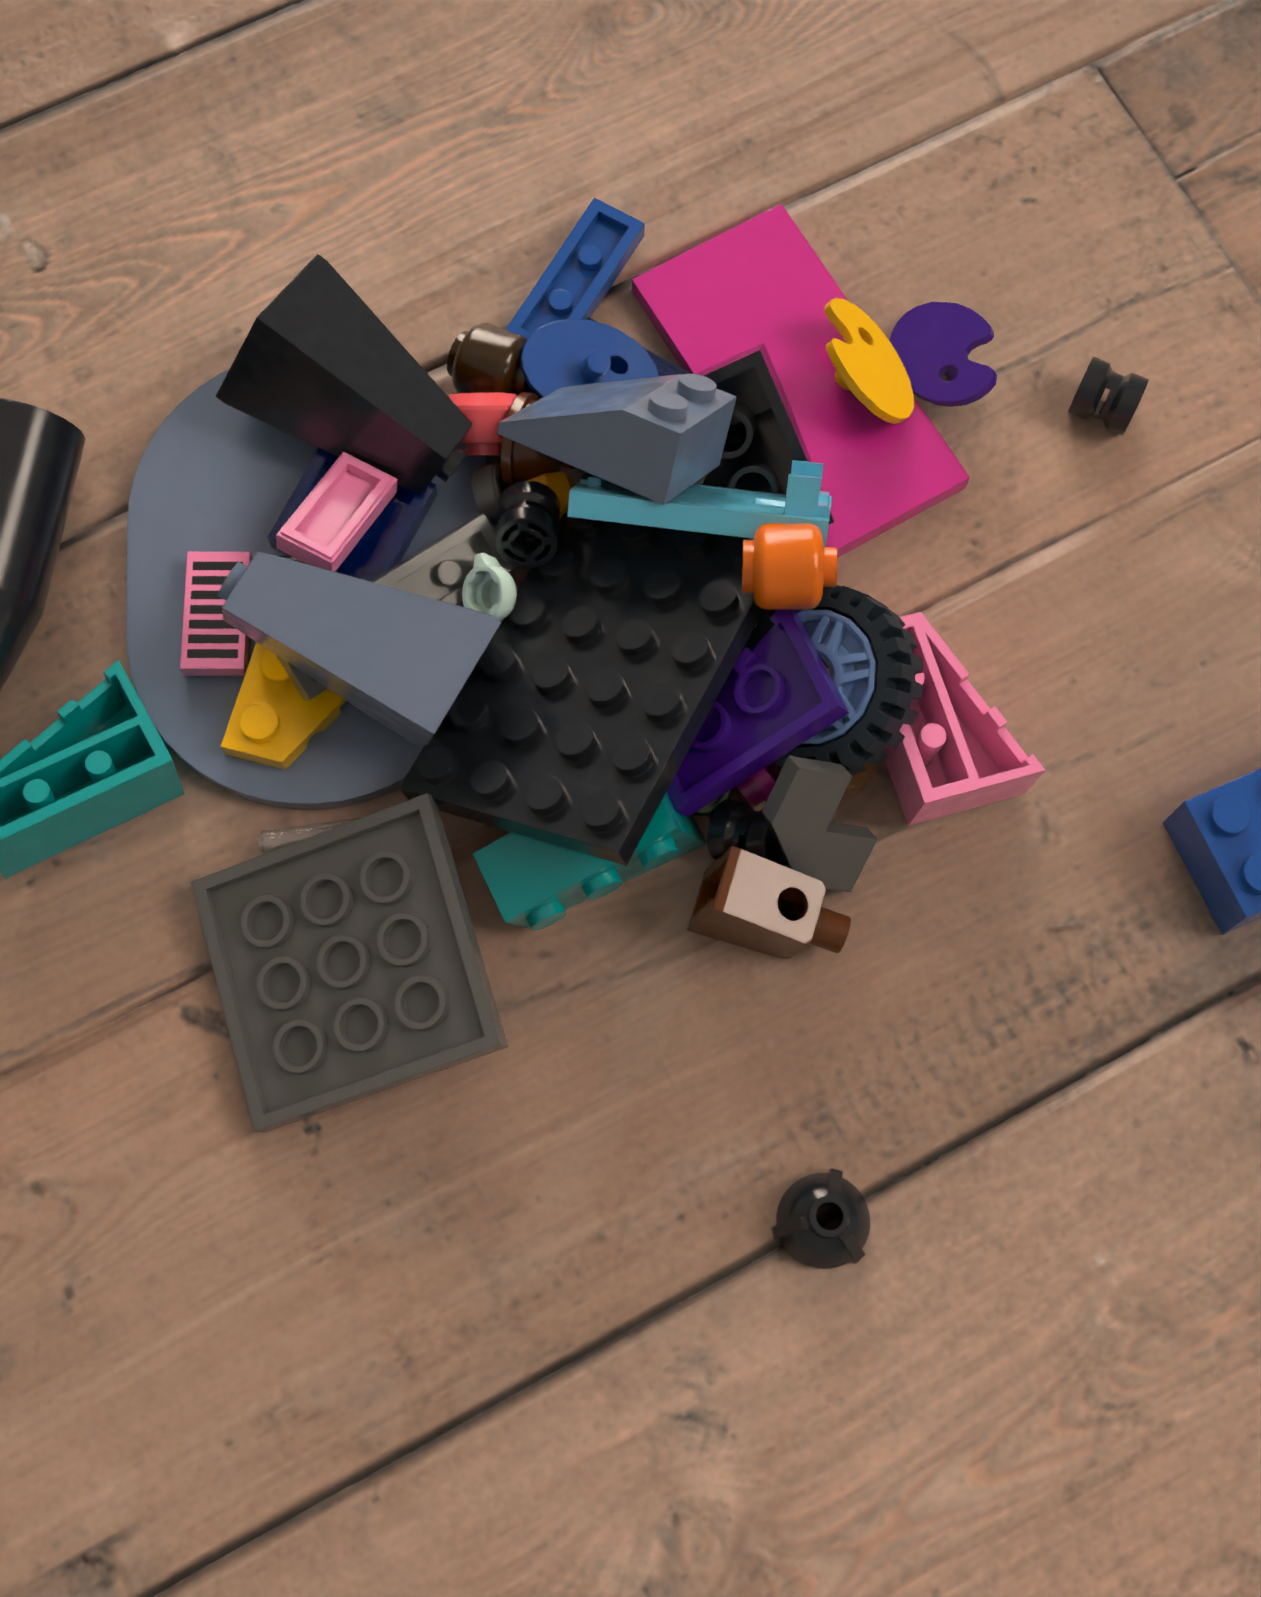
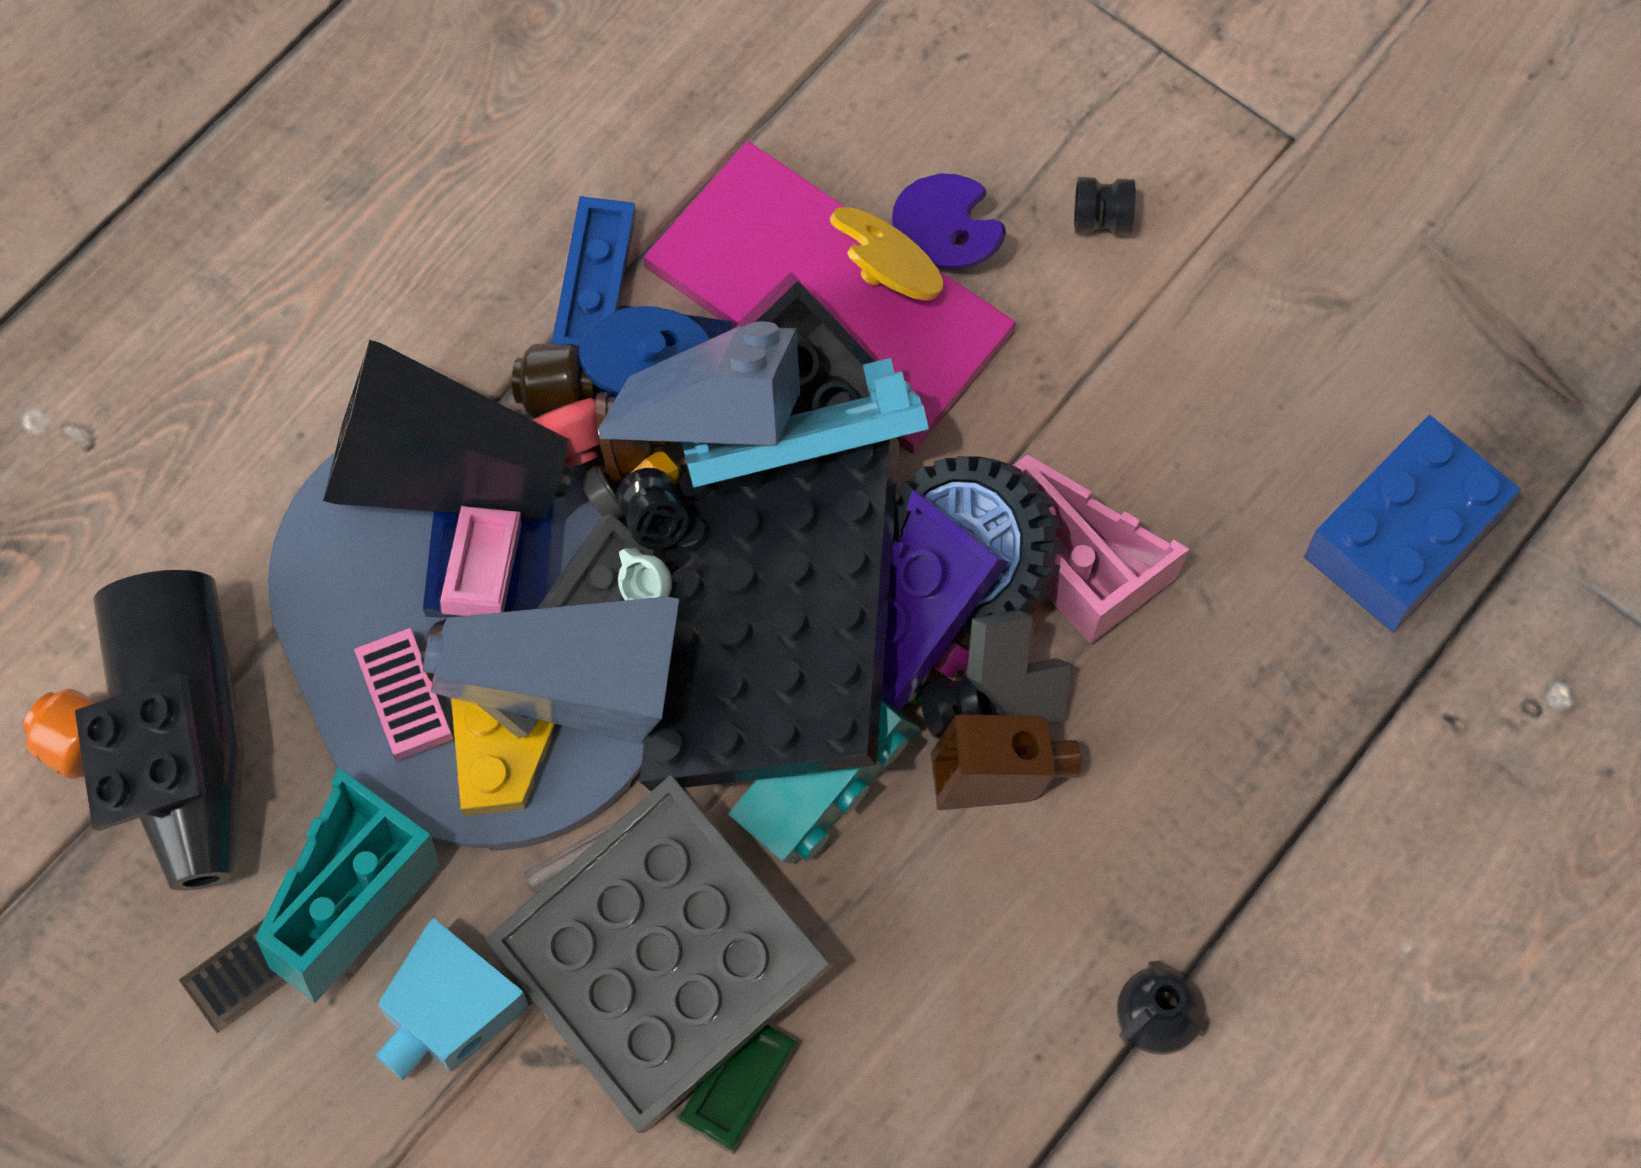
camera: 20 degrees left, 5 degrees down
orange head [742,523,837,610] -> none
none -> medium azure torso [375,918,529,1080]
none -> dark green tile [678,1025,797,1155]

